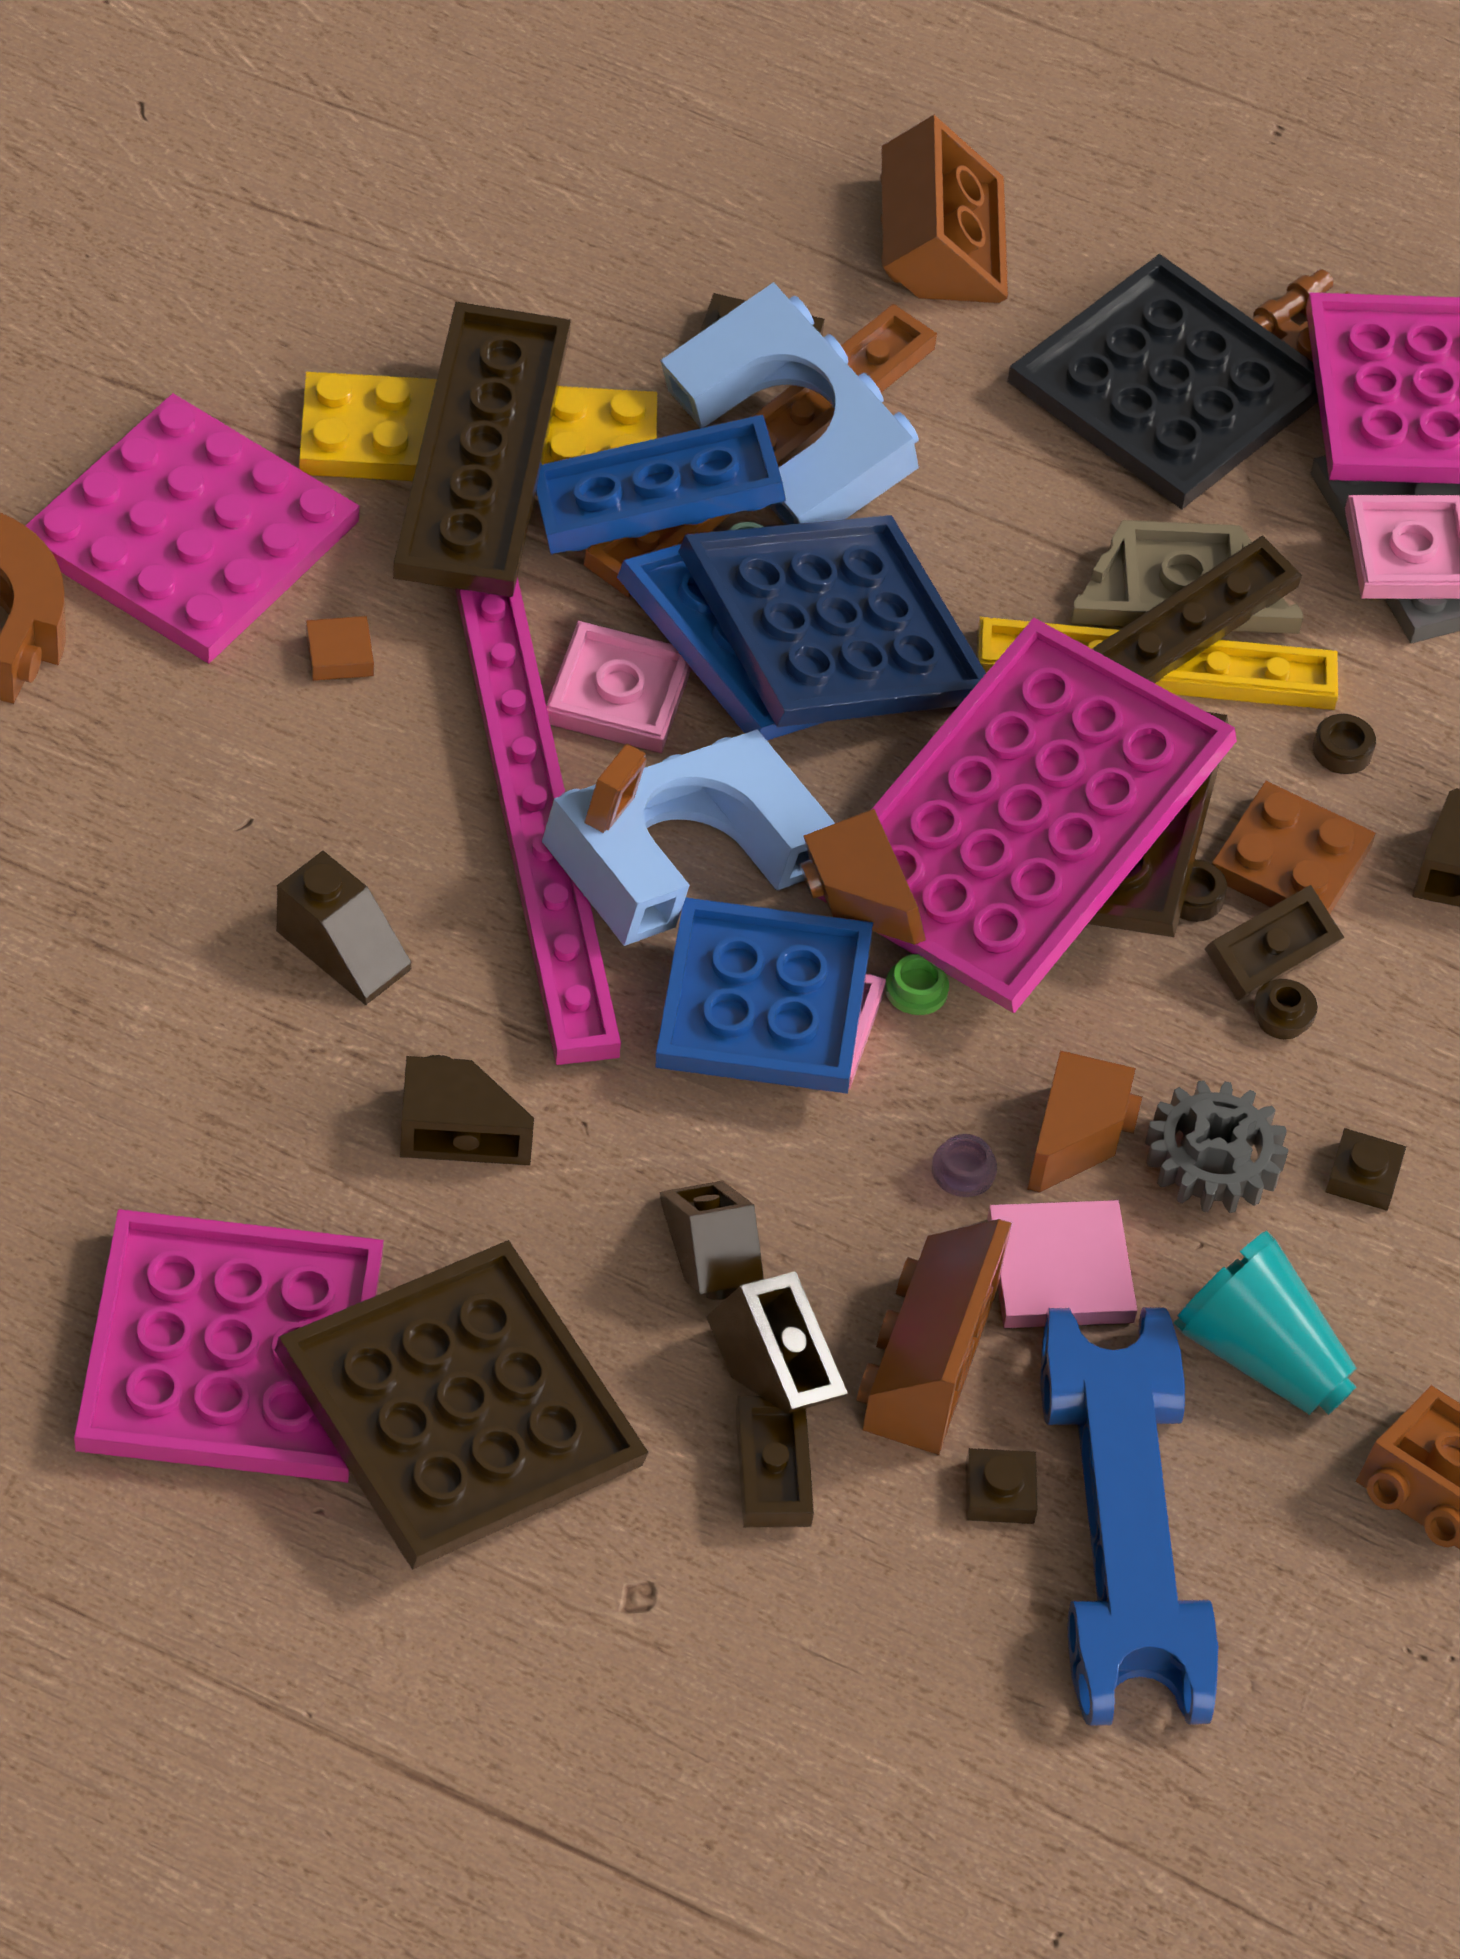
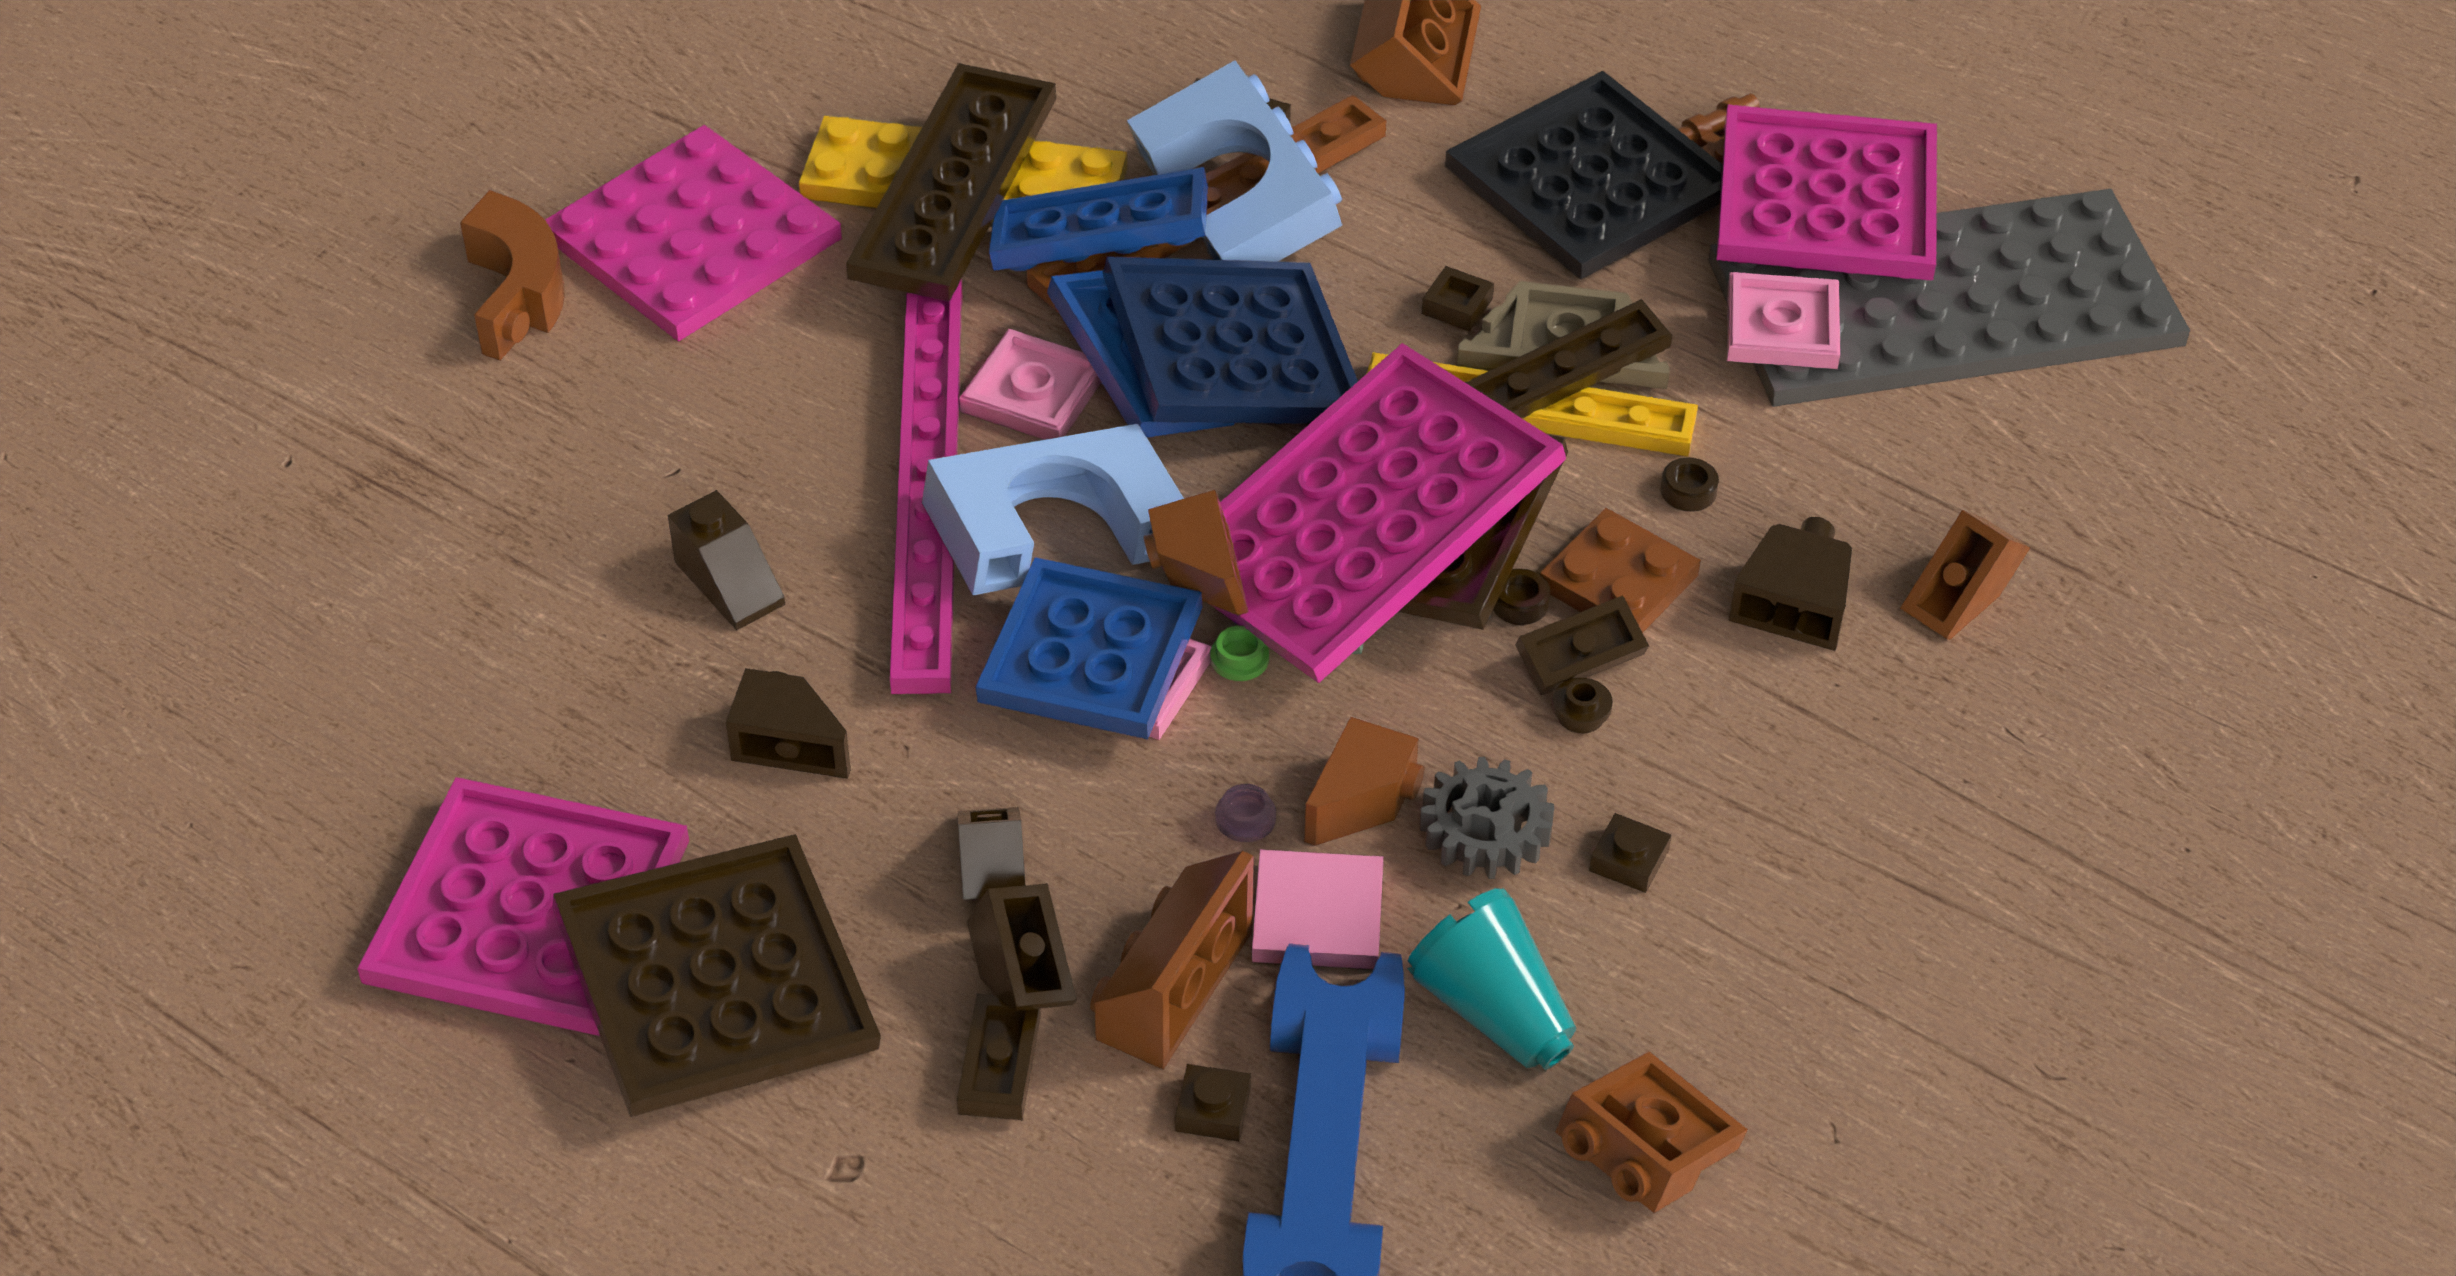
camera: 15 degrees right, 5 degrees down
dark orange tile [306,616,374,681] -> none
dark orange tile [584,743,647,833] -> none
none -> dark brown plate [1421,266,1494,331]

